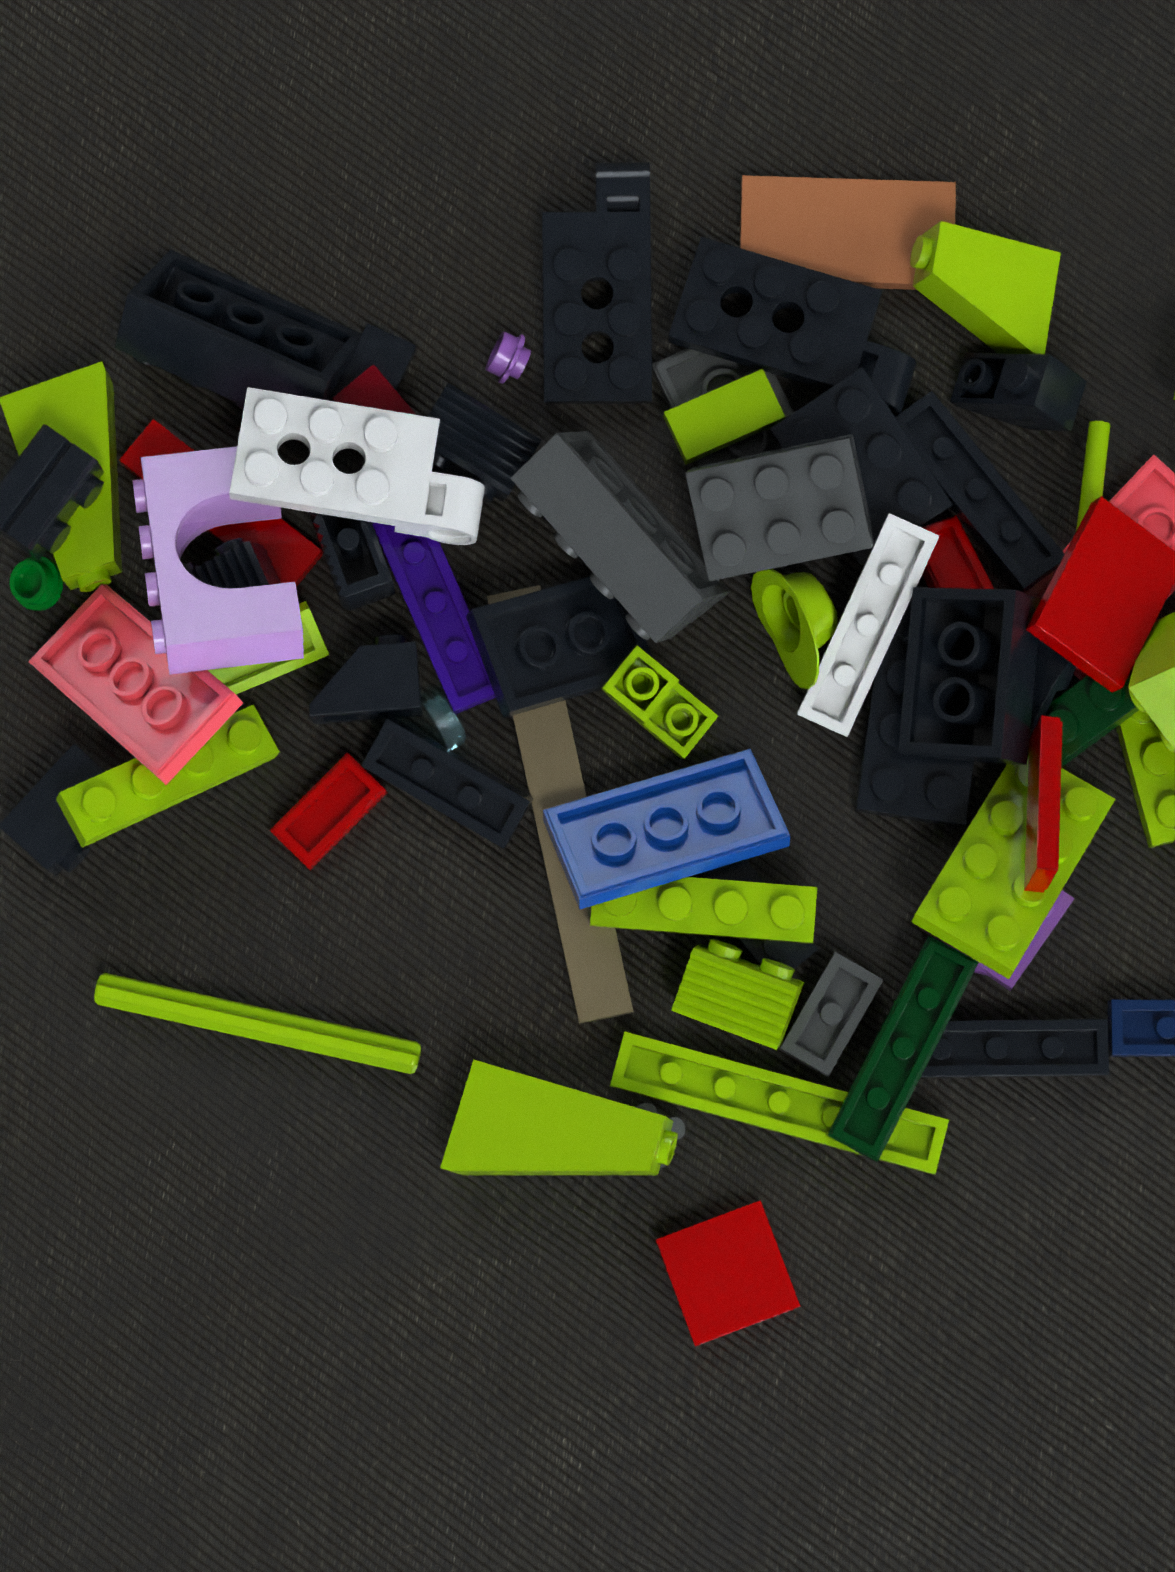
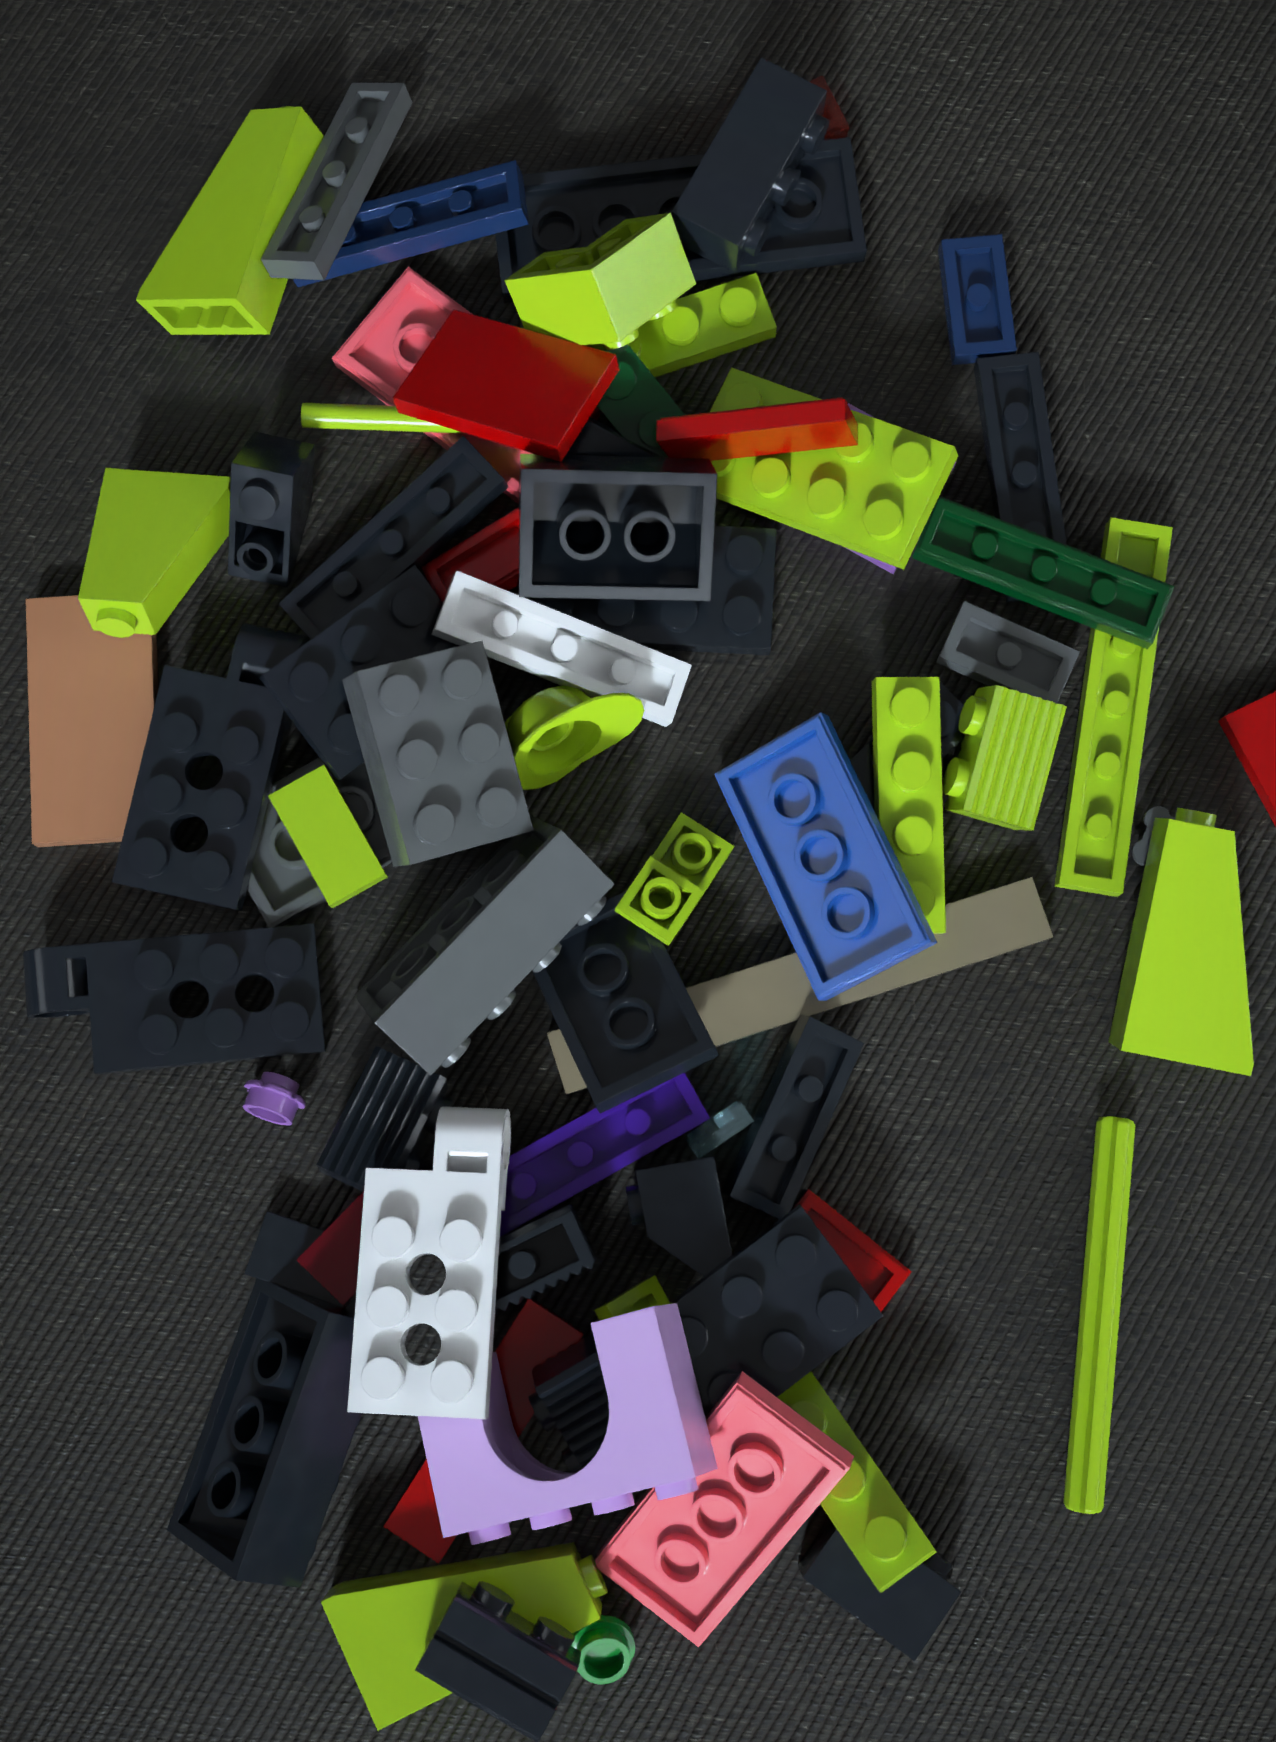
camera: 90 degrees left, 0 degrees up
none -> black plate [669,1204,884,1417]

